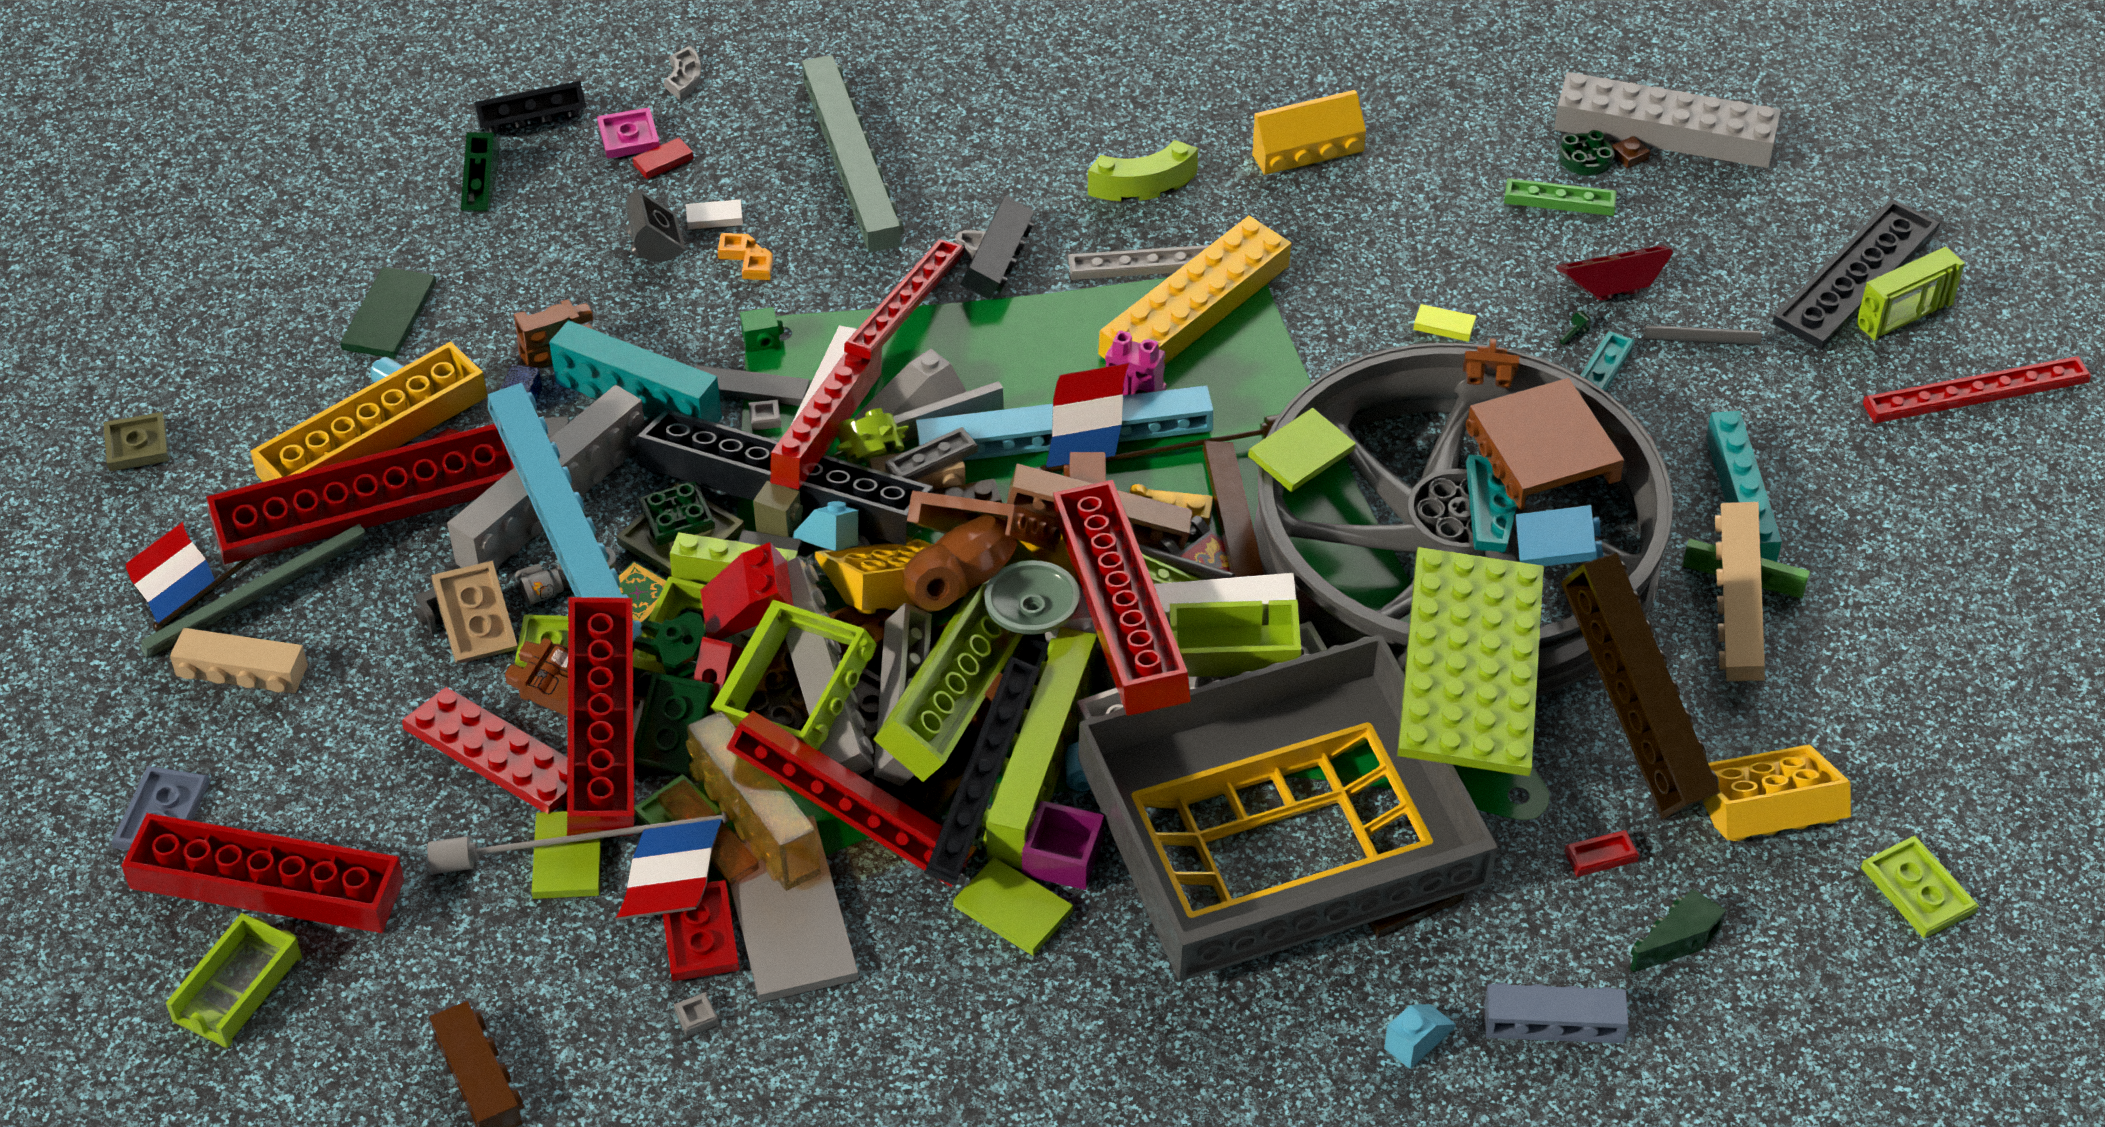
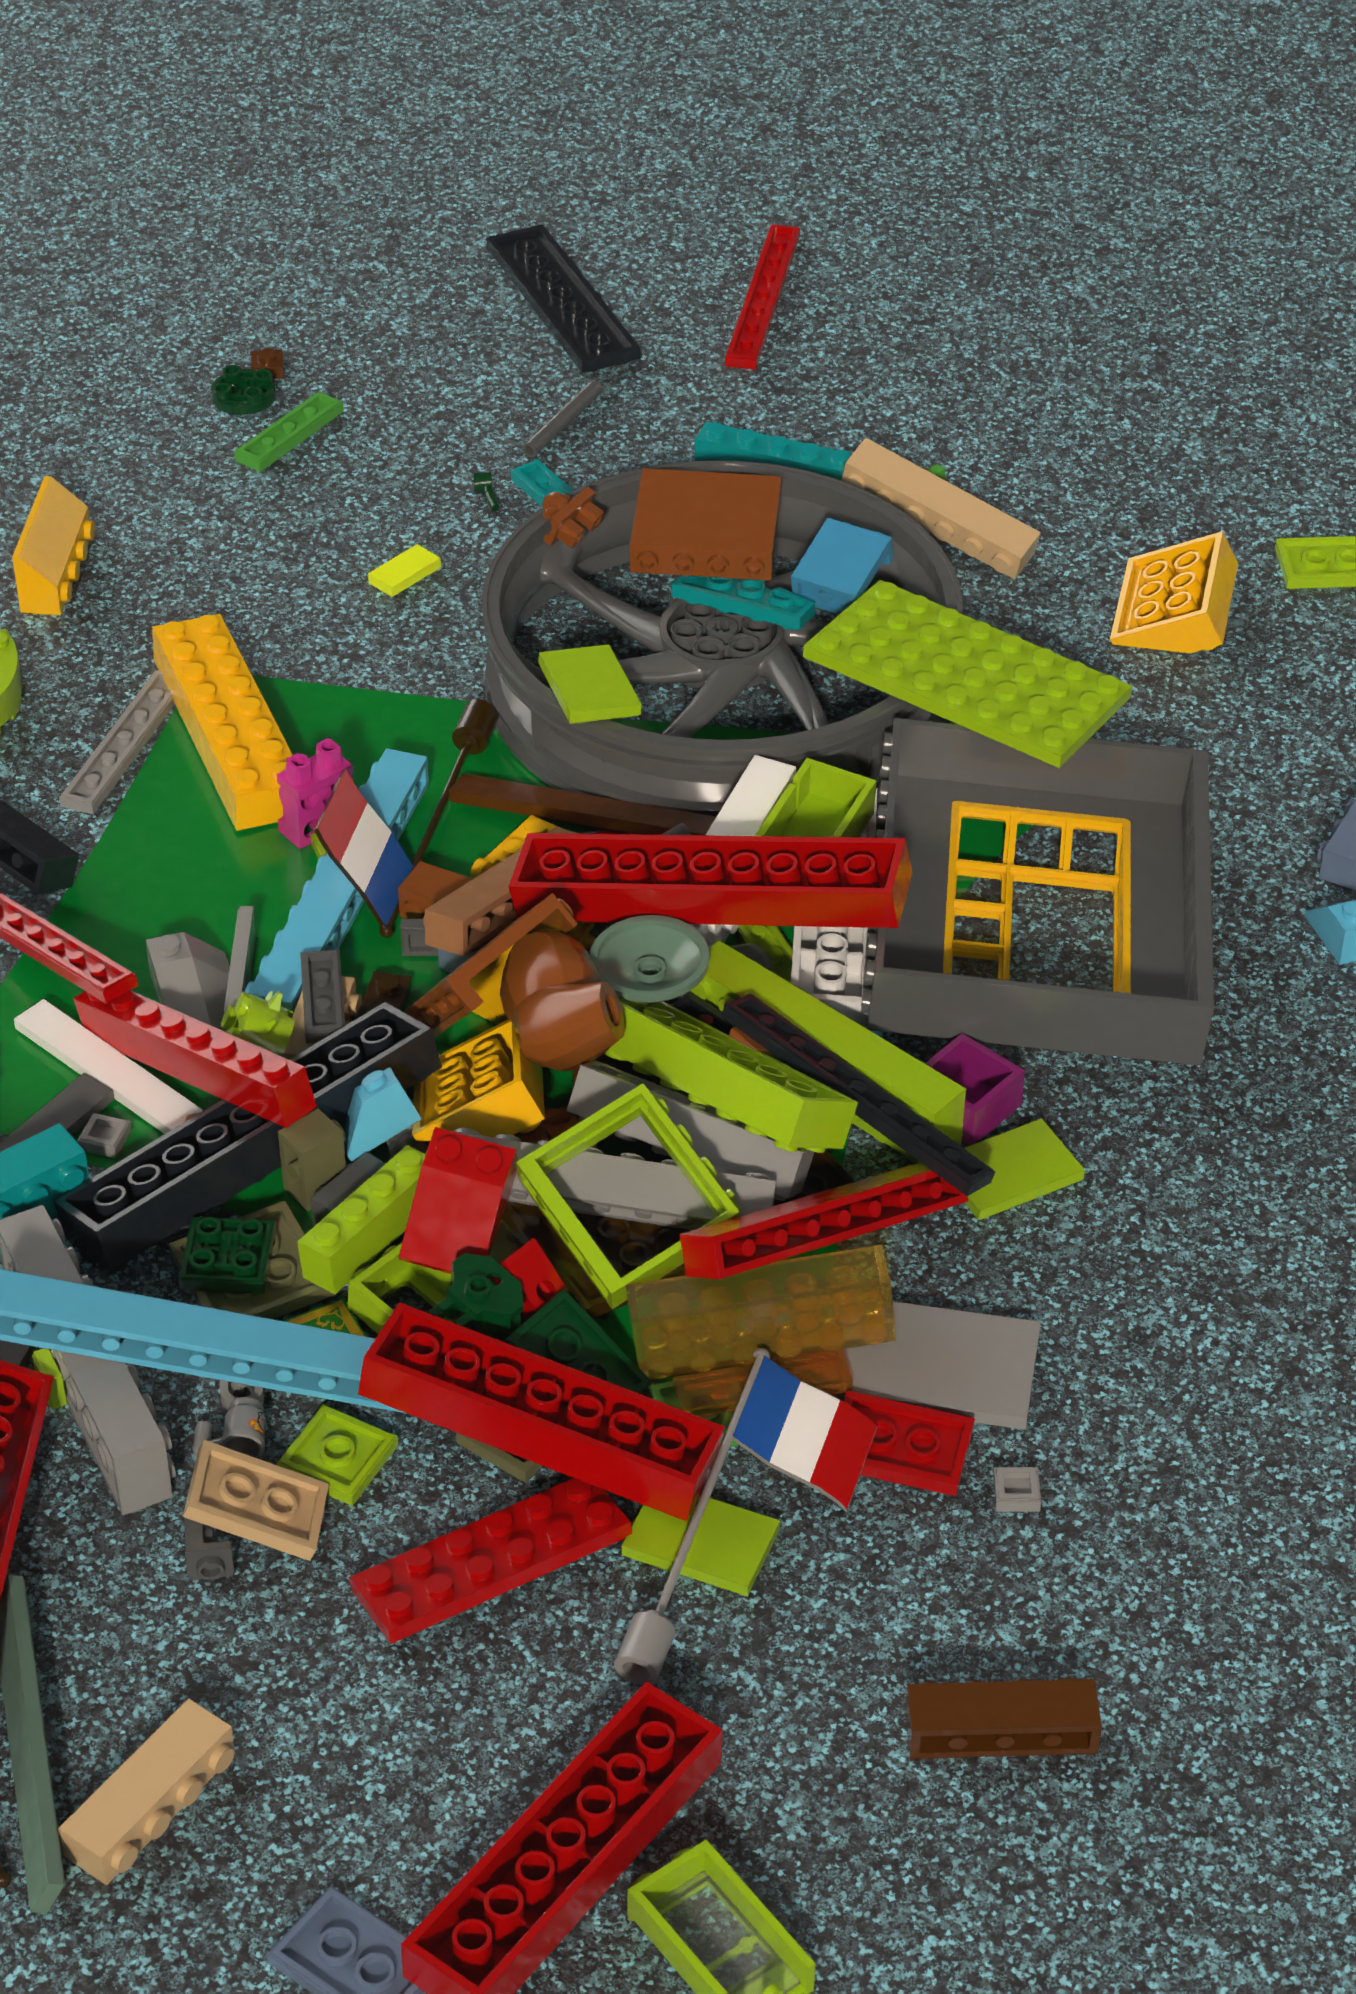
camera: 65 degrees left, 5 degrees down
dark orange hips [505,638,568,716] -> none
light grey brick [1554,72,1781,168] -> none
dark red wedge [1556,245,1673,300] -> none
dark brown brick [1561,552,1721,820] -> none
red tile [1564,830,1639,877] -> none
dark green slope [1630,888,1726,972] -> none
lime door [1856,246,1965,341] -> none

